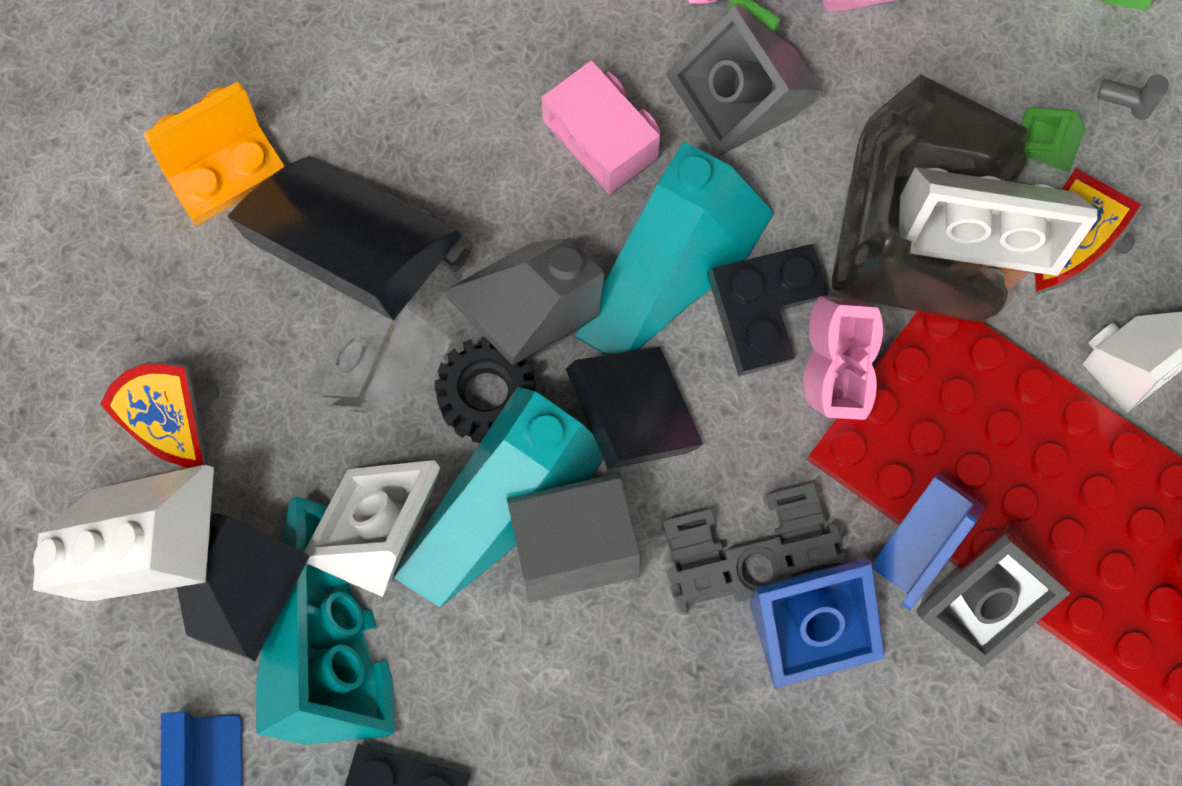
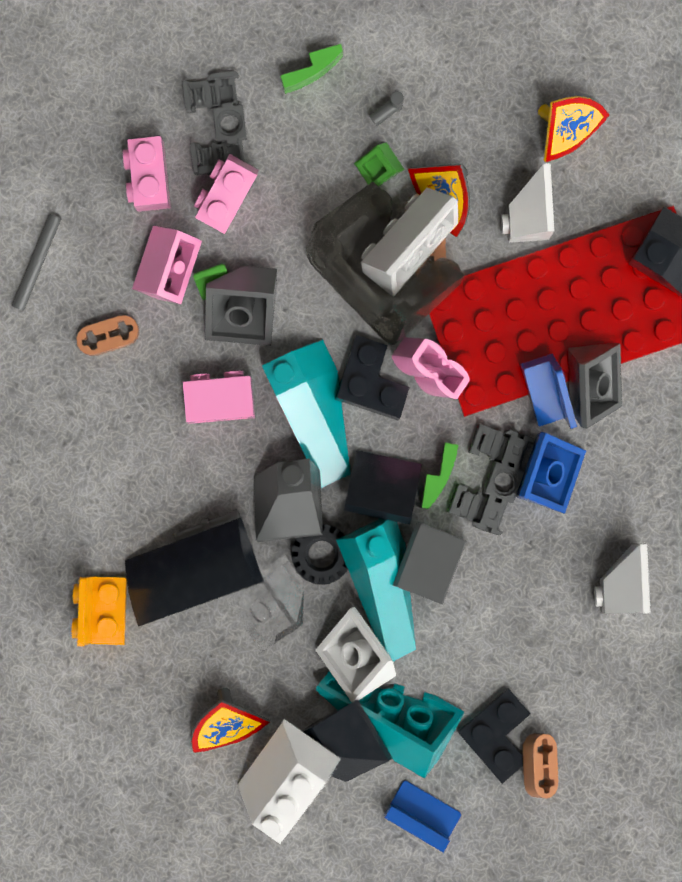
camera: 50 degrees left, 15 degrees up
none -> bright green slope [421,443,458,509]

